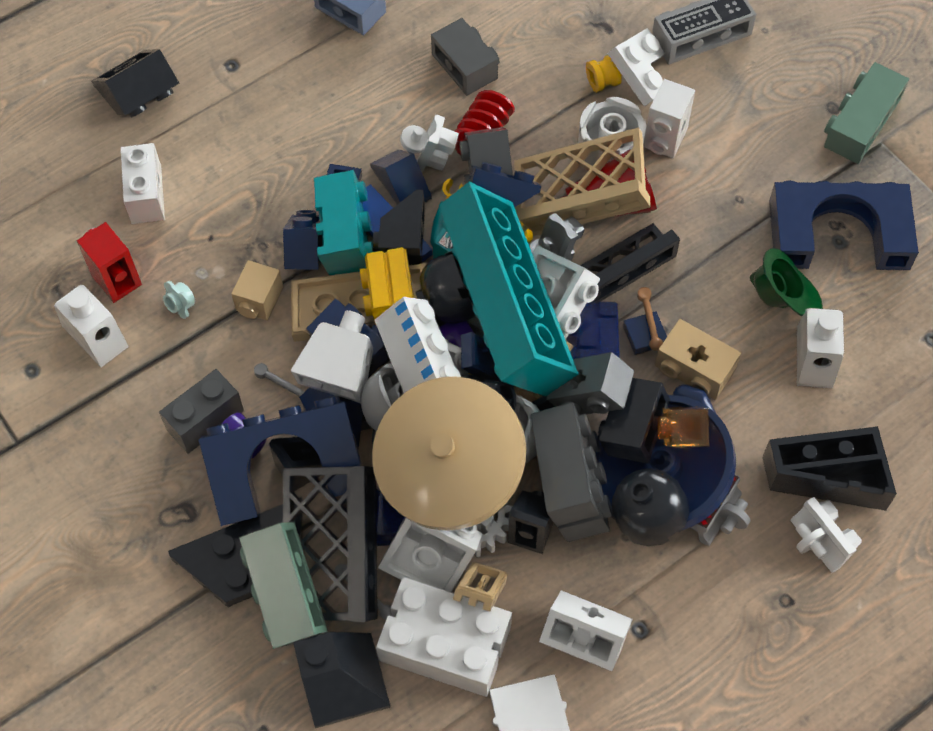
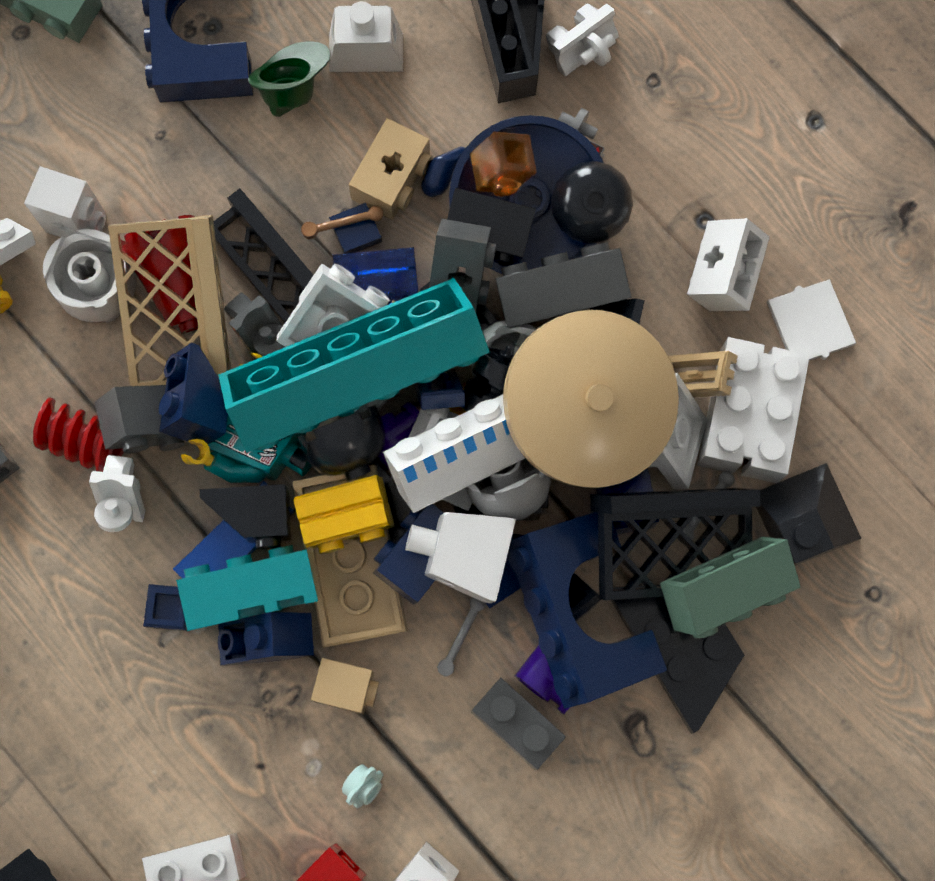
camera: 100 degrees left, 15 degrees up
dark blue slope [370,149,432,205] -> none

